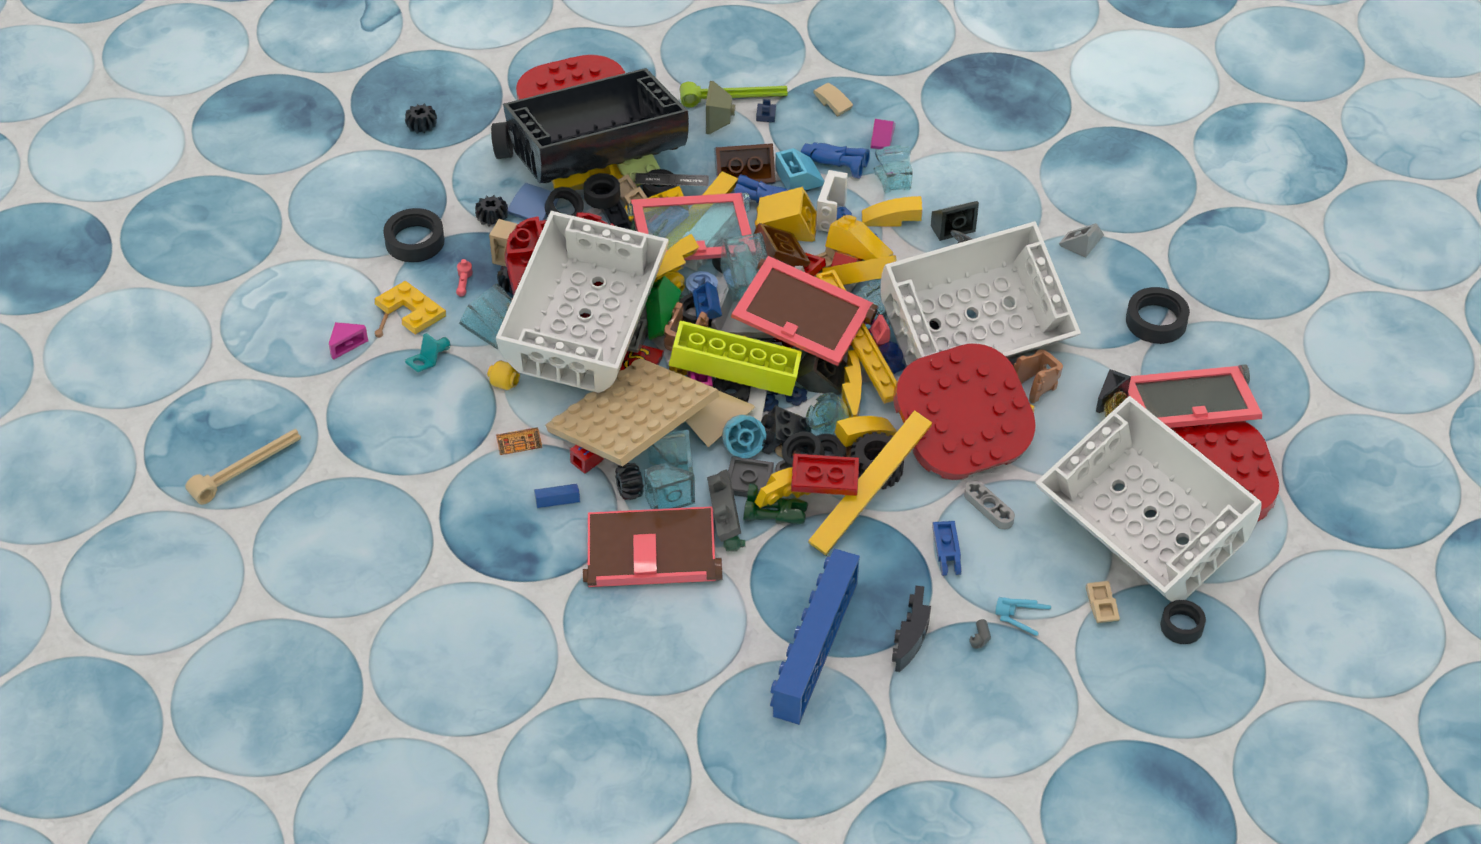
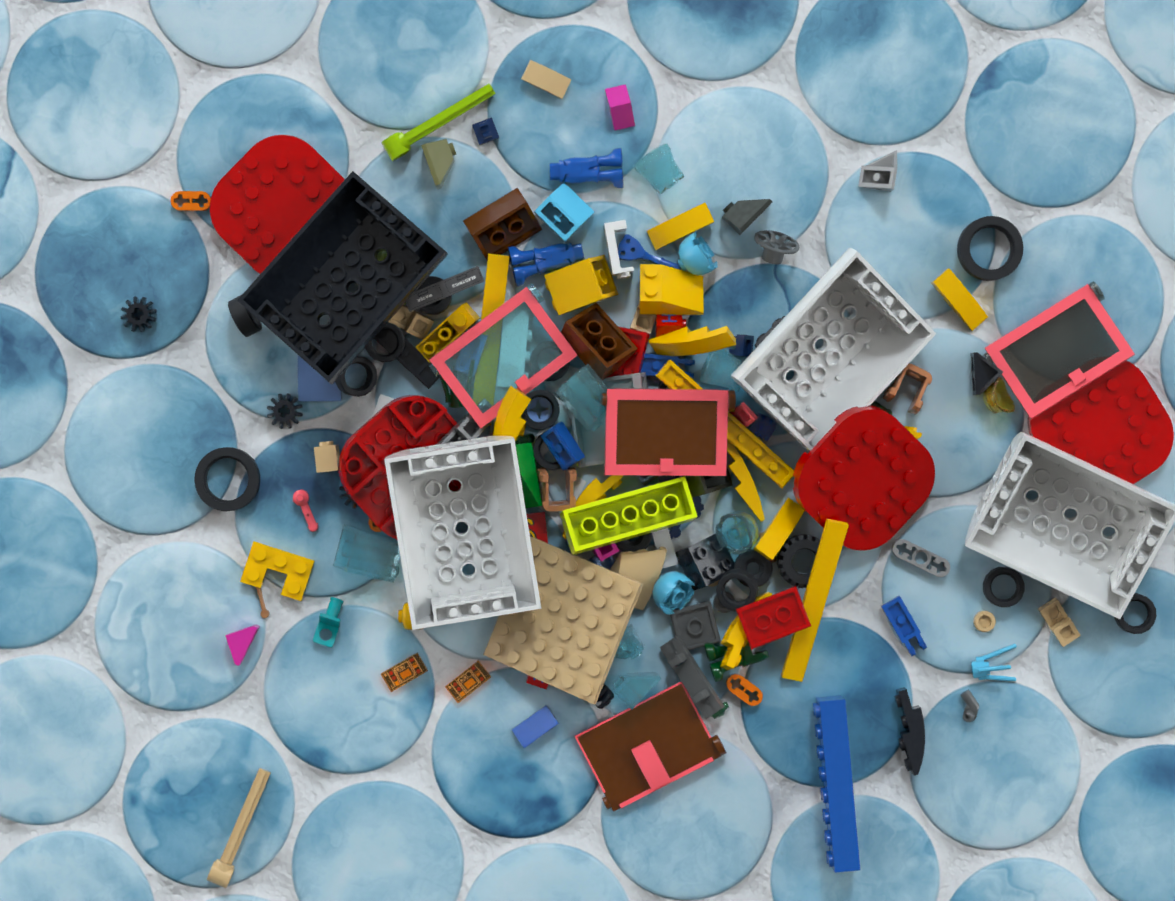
camera: 25 degrees left, 40 degrees up
none -> orange beam [170,191,211,211]
none -> clear orange tile [381,652,428,692]
none -> black tyre [521,390,560,430]
none -> medium azure cylinder [678,232,718,276]
none -> orange beam [726,674,763,706]
none -> yellow slope [931,268,988,331]
none -> tan tile [973,611,996,632]
none -> black tyre [983,567,1025,607]

